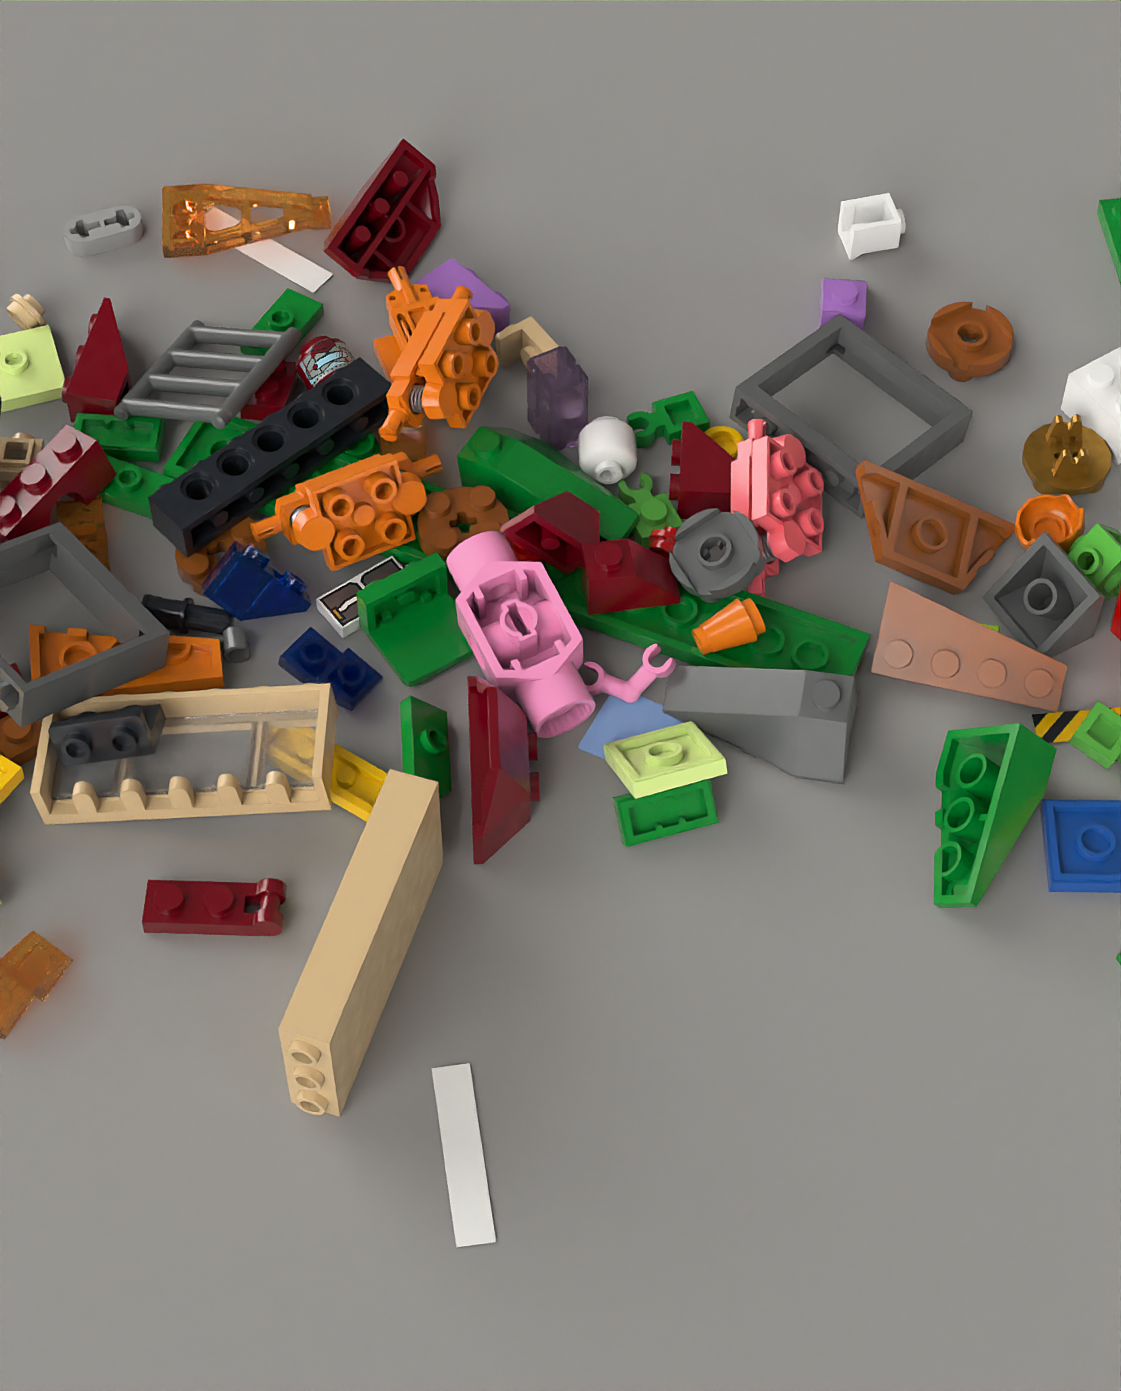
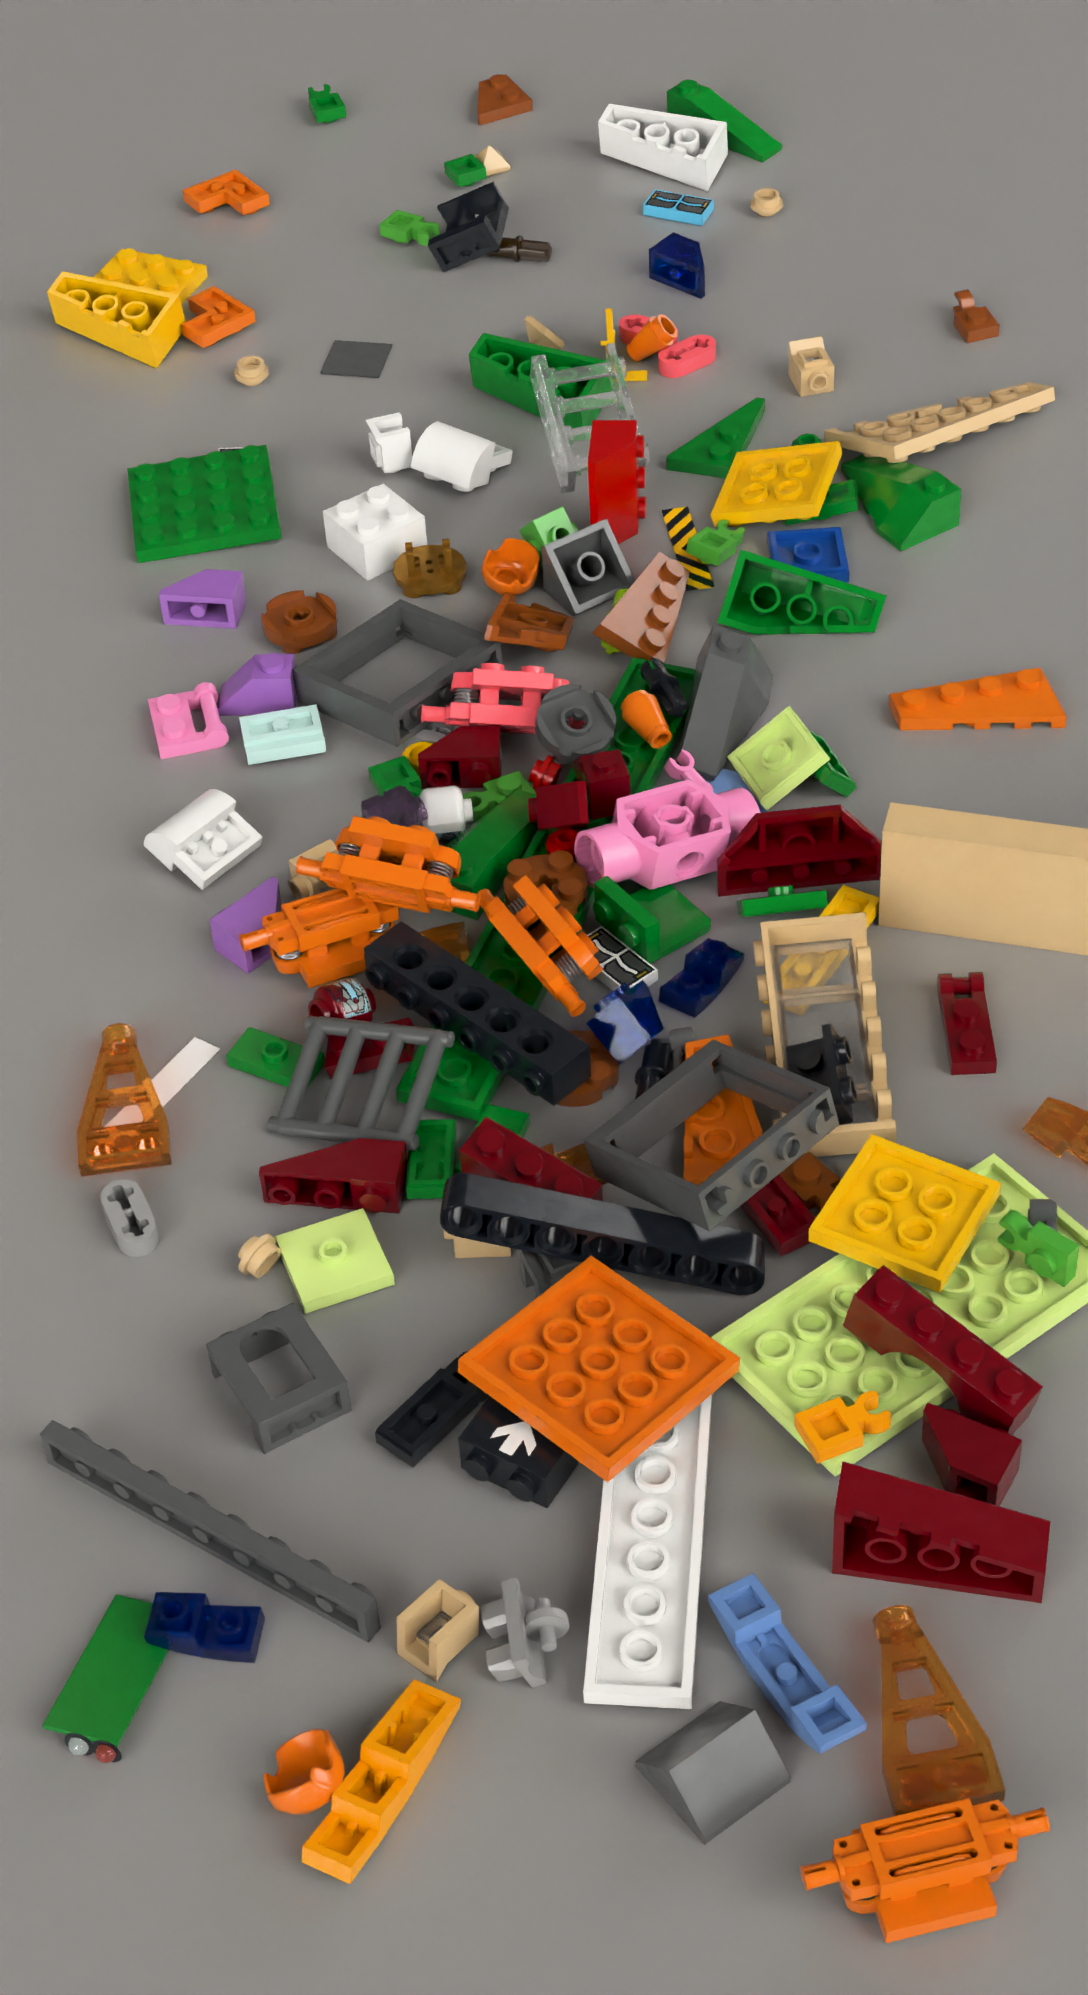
camera: 90 degrees left, 10 degrees down
dark red wedge [323,138,441,284] -> none
white window [838,193,906,260] -> none
none -> white brick [143,789,263,890]
none -> bright pink plate [147,682,229,759]
none -> medium lavender slope [159,569,247,629]
none -> light aqua plate [239,704,326,765]
none -> black axle [640,658,688,718]
none -> orange wing [889,667,1066,731]

